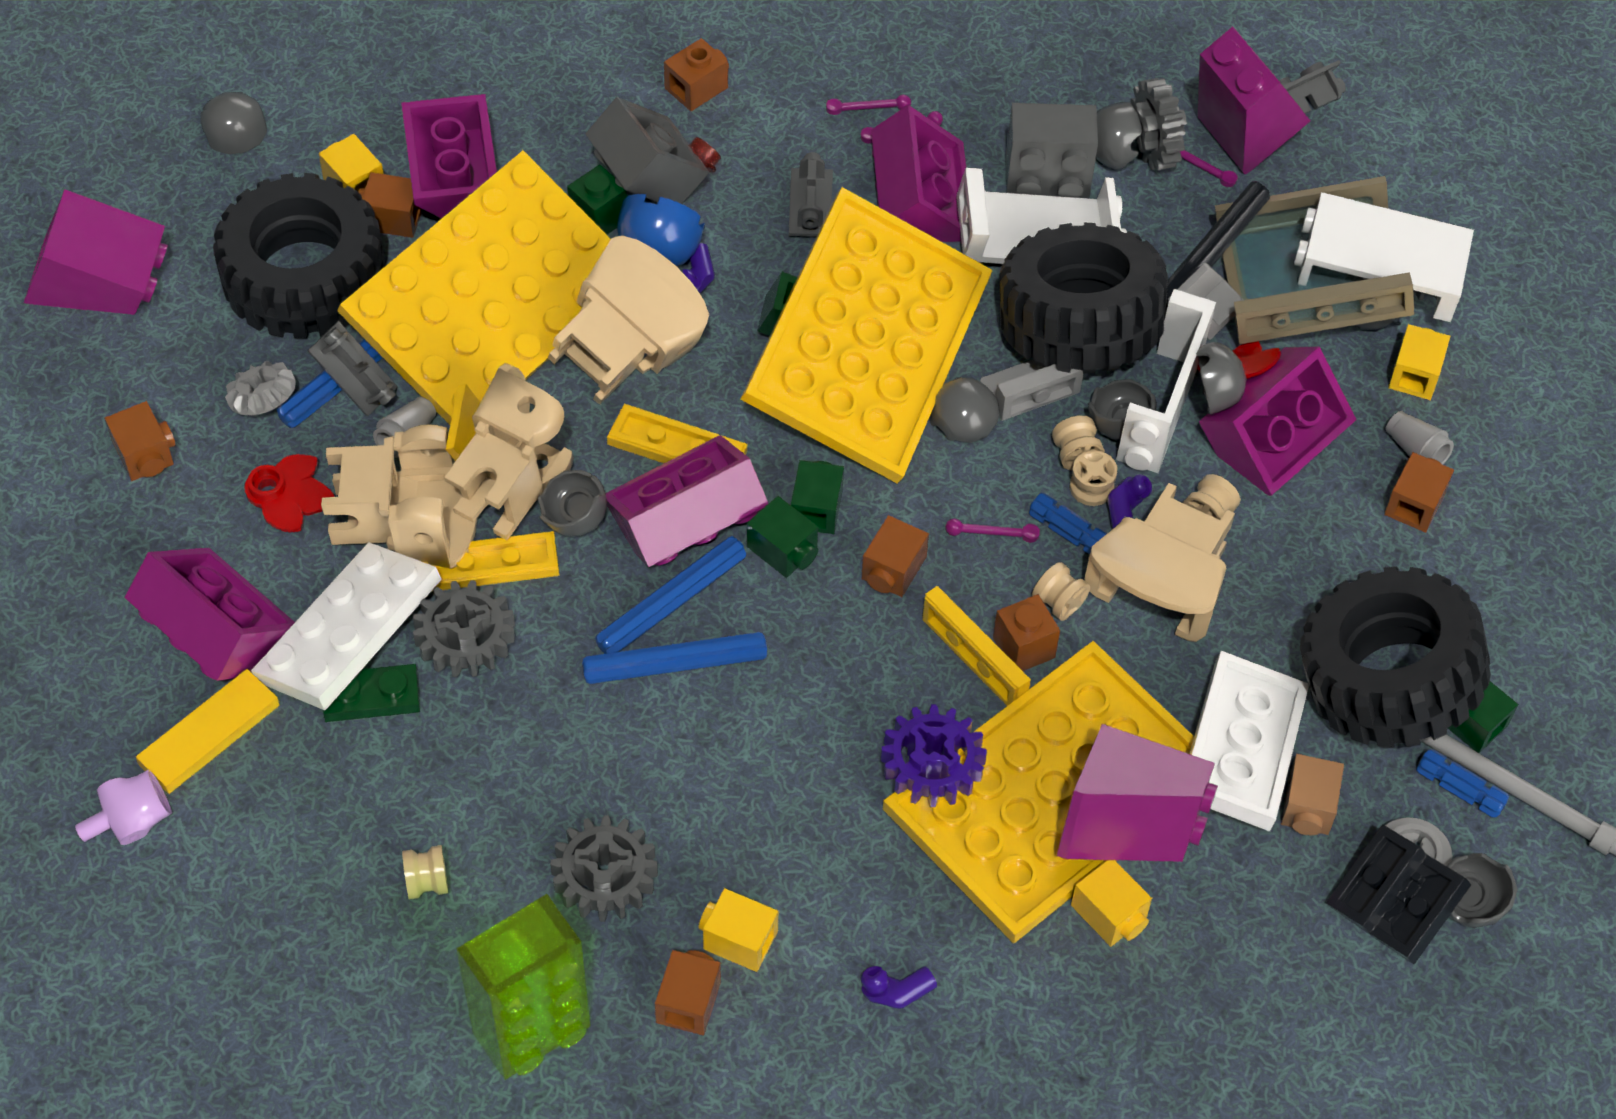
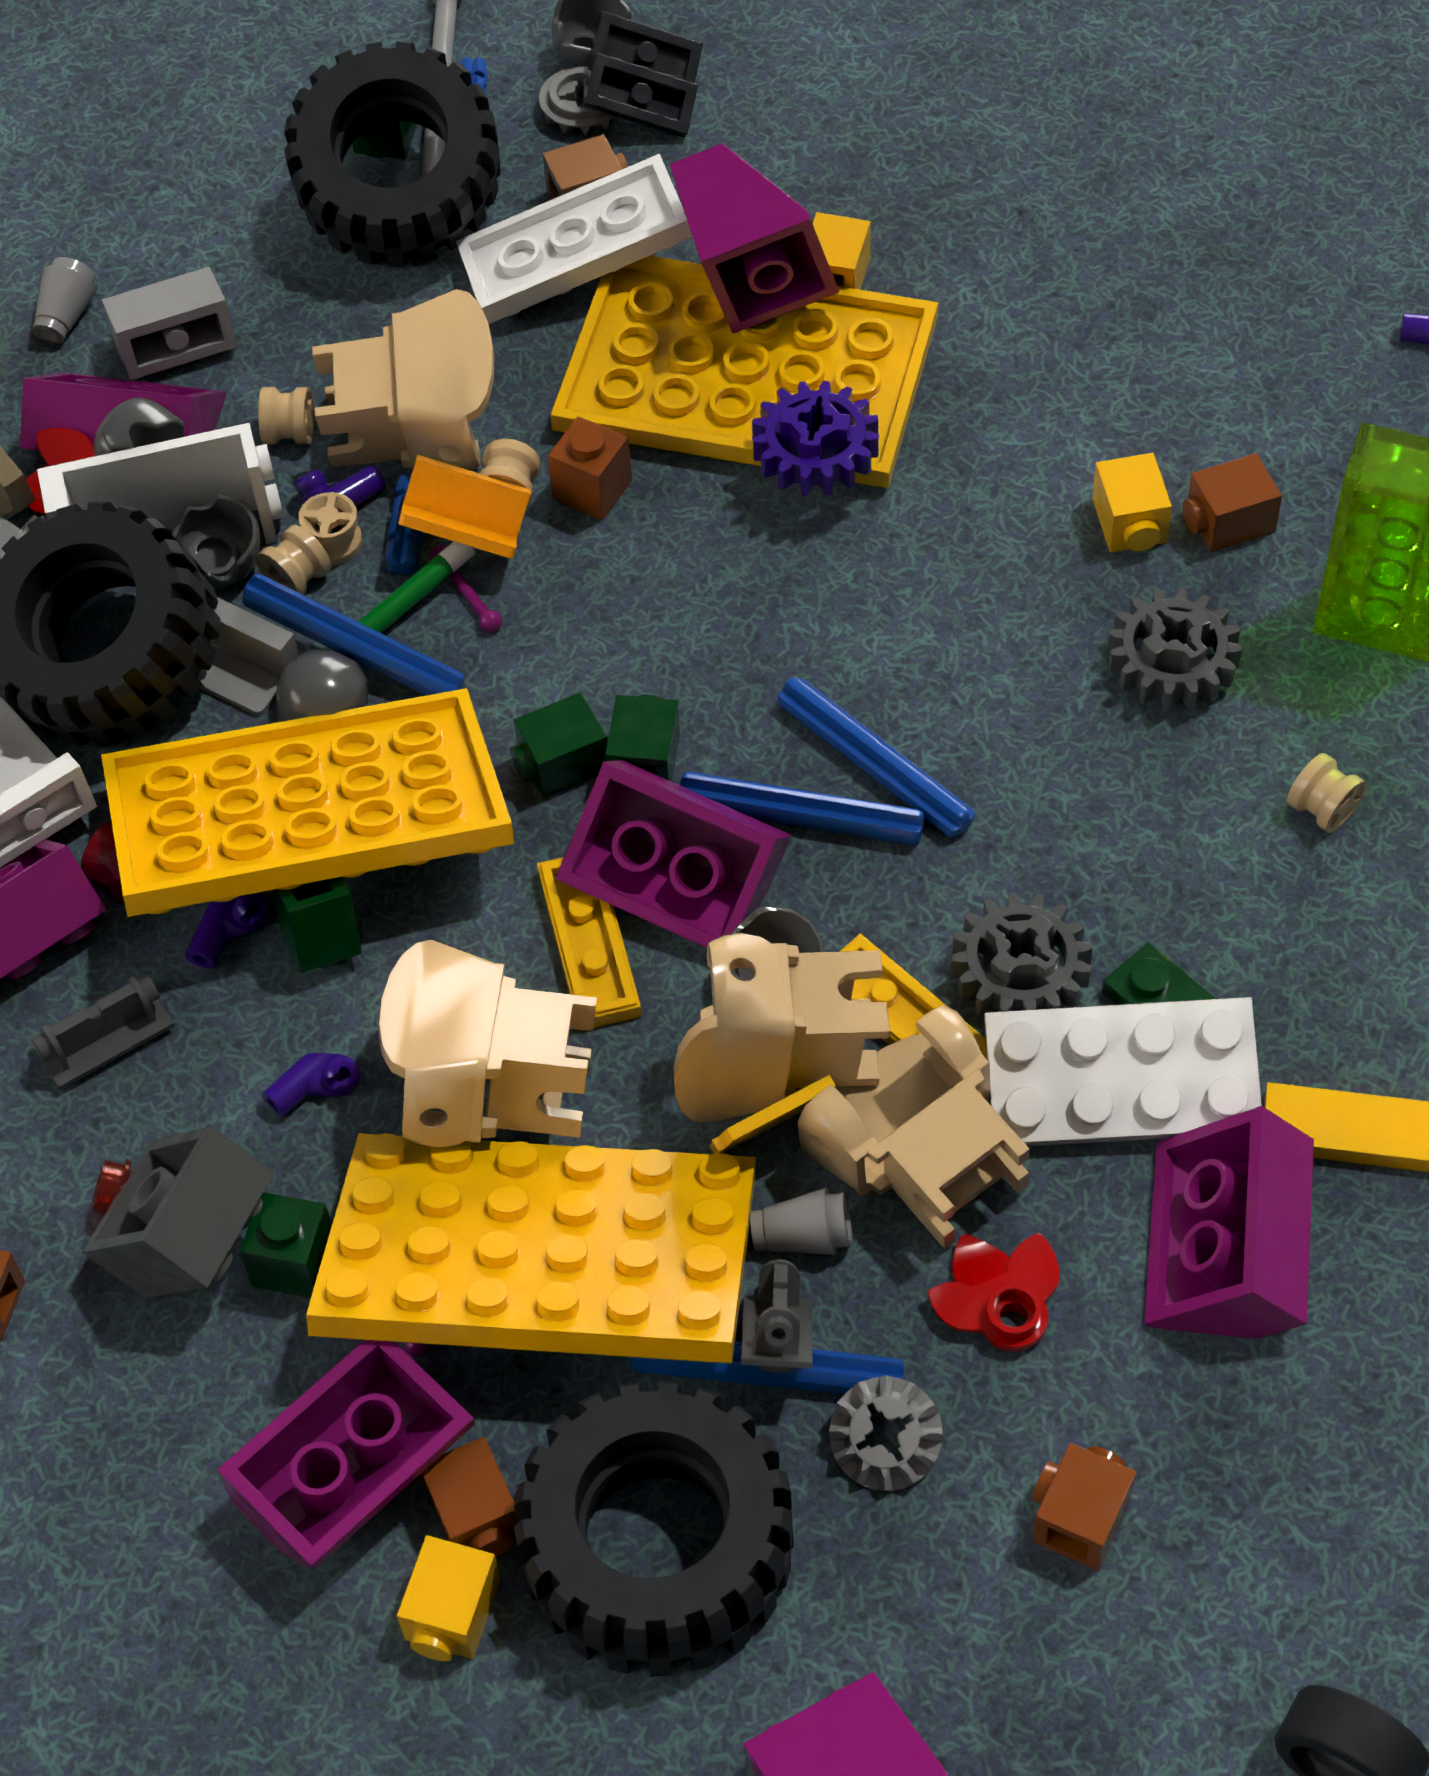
camera: 120 degrees left, 0 degrees up
blue cylinder [617,194,705,267] -> none
dark purple arm [861,966,937,1009] -> none
dark orange brick [862,515,929,597] -> none
yellow tile [922,586,1031,706] -> none
dark orange brick [1384,452,1454,533] -> none
none -> light grey brick [102,267,238,380]
none -> blue axle [242,574,464,695]
none -> green bar [327,541,475,651]
none -> light orange panel [398,454,531,559]

